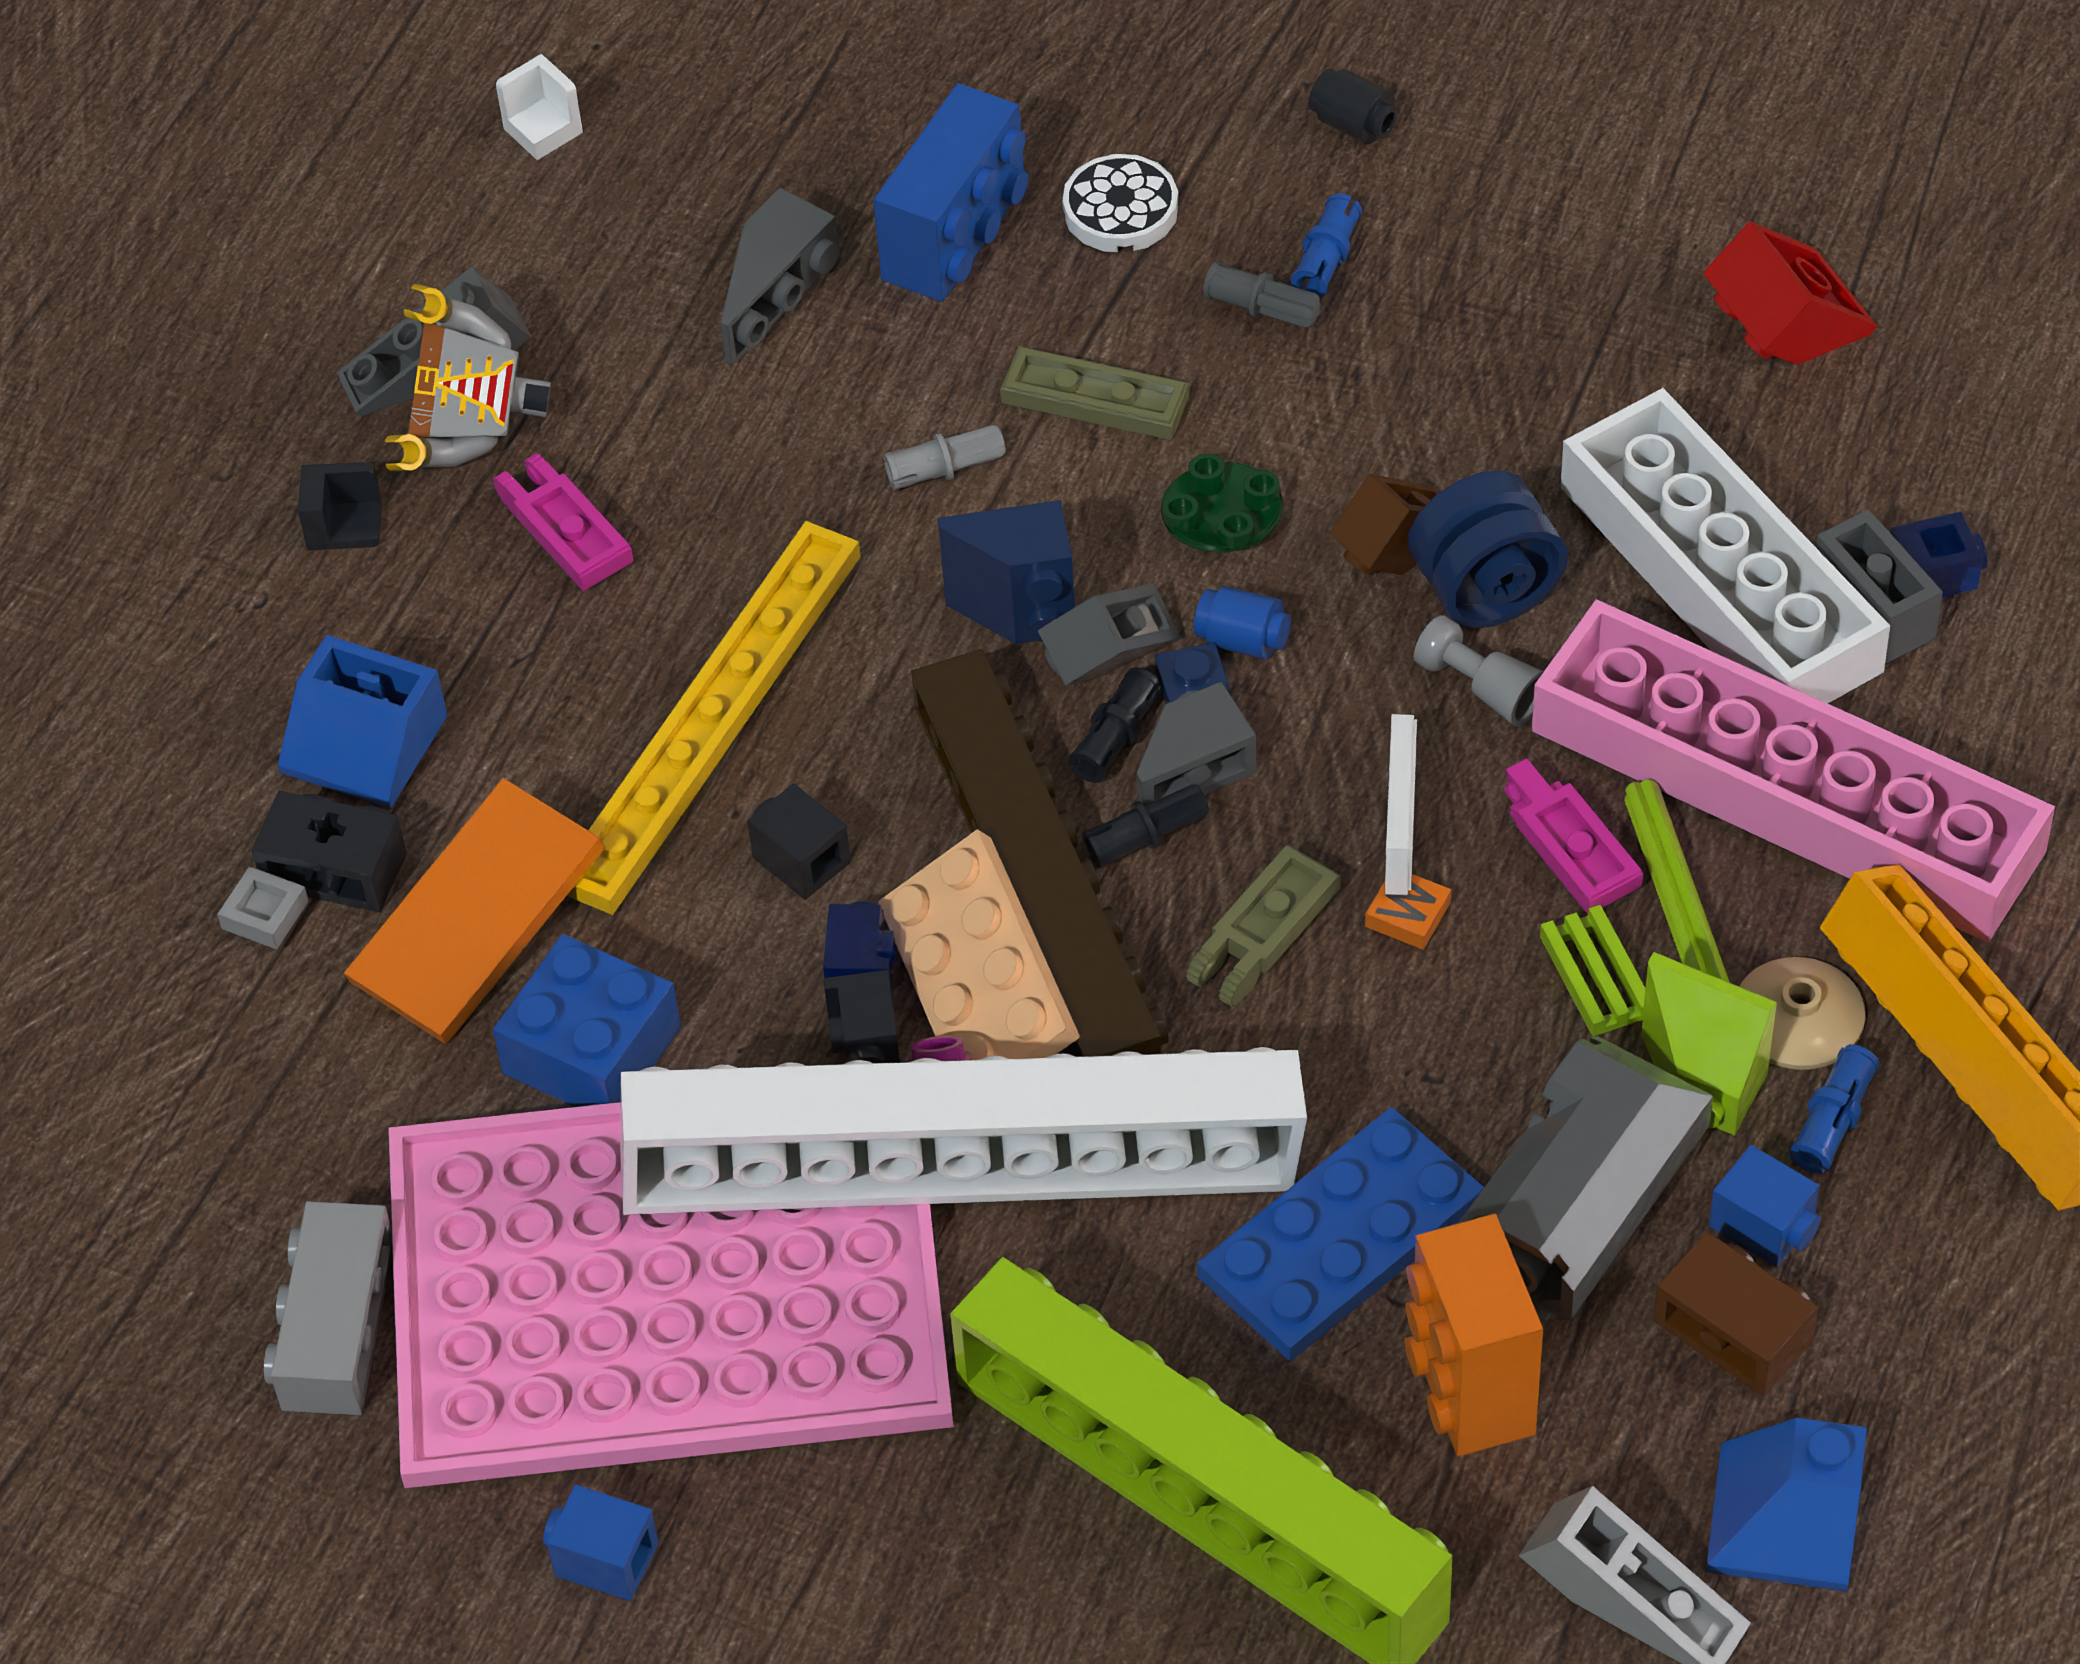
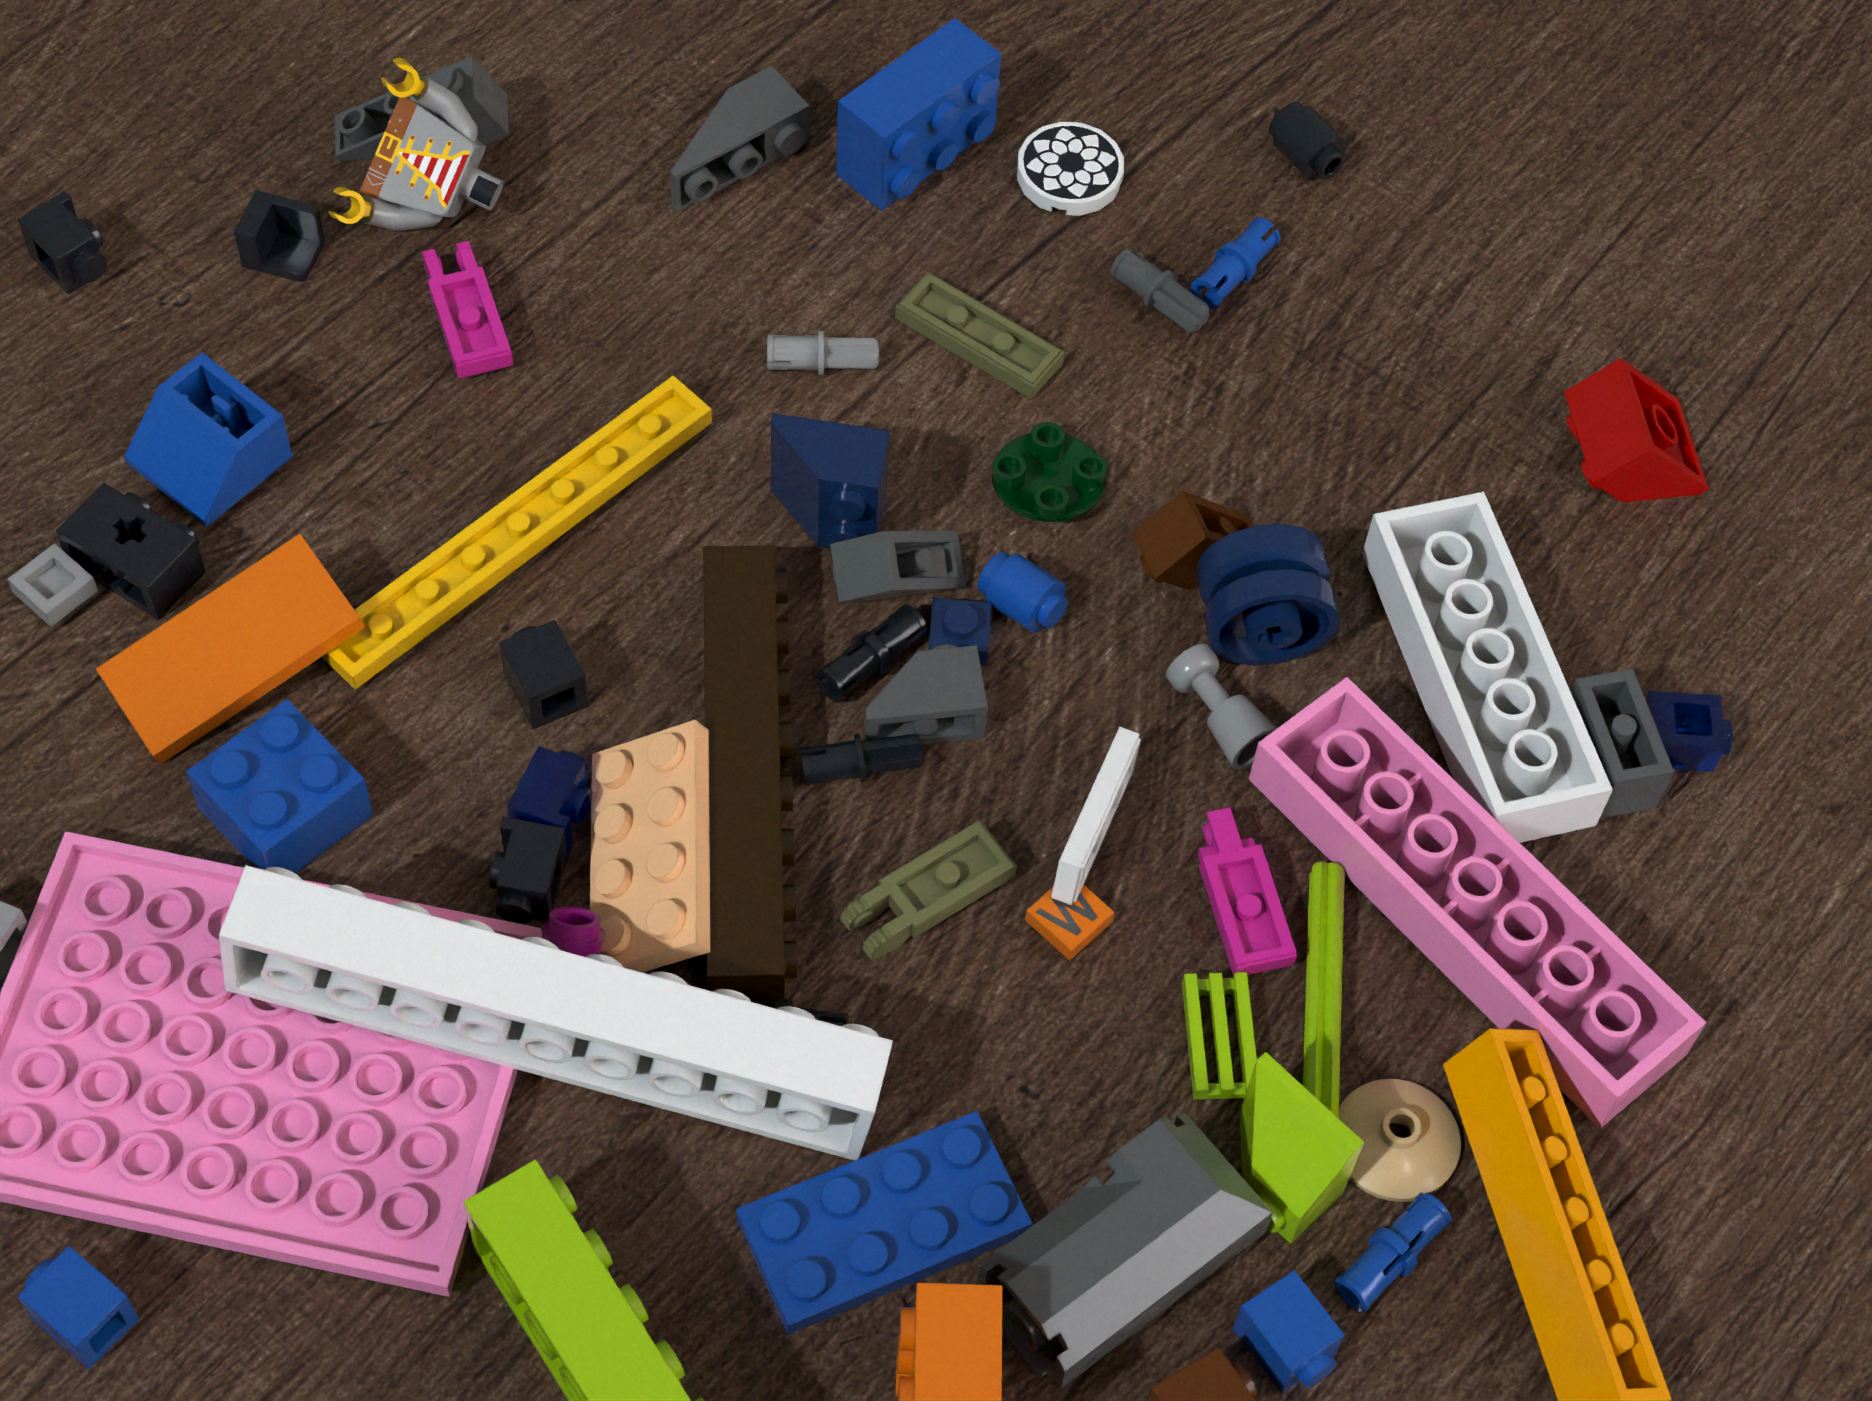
camera: 10 degrees right, 5 degrees up
none -> black brick [18,191,107,295]

